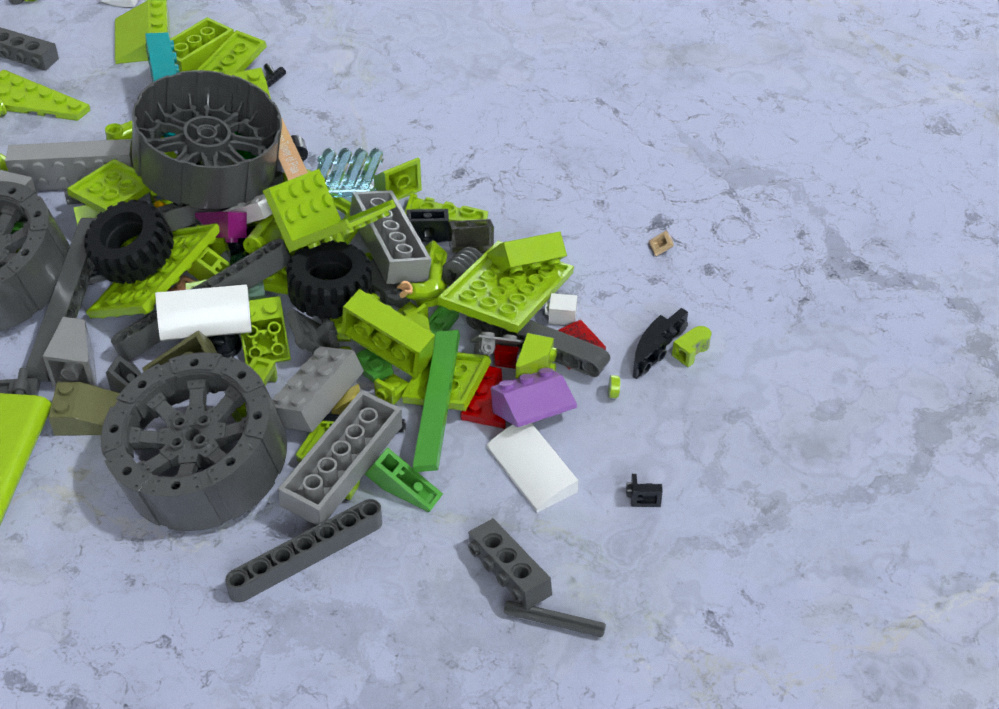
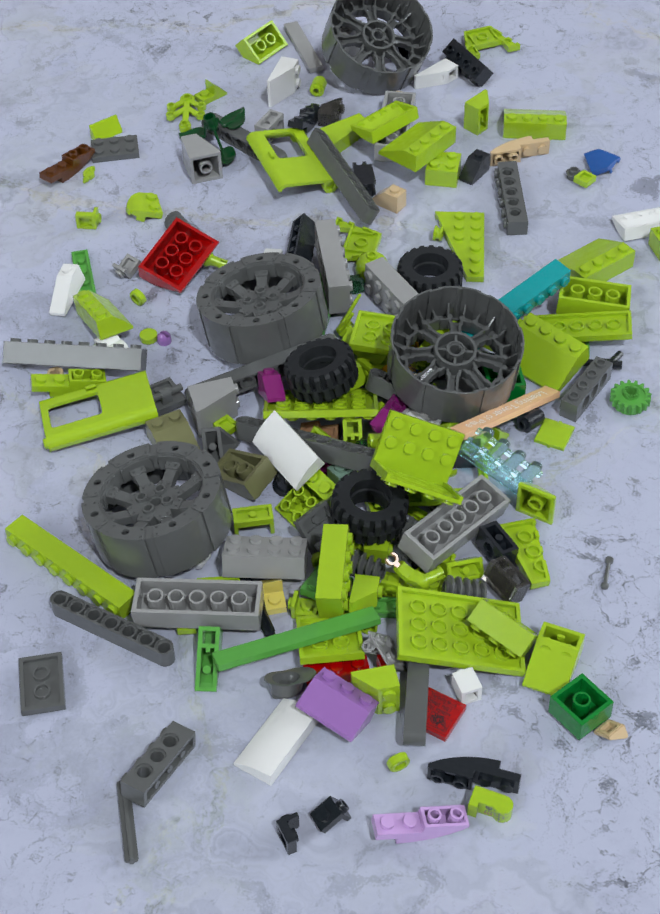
camera: 65 degrees right, 0 degrees up
none -> lime brick [5,514,135,618]
none -> dark grey plate [18,652,66,716]
none -> lime plate [213,414,236,435]
none -> magenta slope [258,368,286,403]
none -> dark grey piece [264,667,316,699]
none -> black bracket [310,796,351,833]
none -> lime plant [336,294,361,337]
none -> lavender slope [371,805,469,844]
none -> black tyre [397,245,463,294]
none -> lime slope [522,621,585,695]
none -> lime piece [534,418,575,451]
none -> green brick [548,673,614,741]
none -> dark grey brick [559,356,613,422]
none -> dark grey hinge [601,556,614,590]
none -> bright green gear [610,380,652,415]

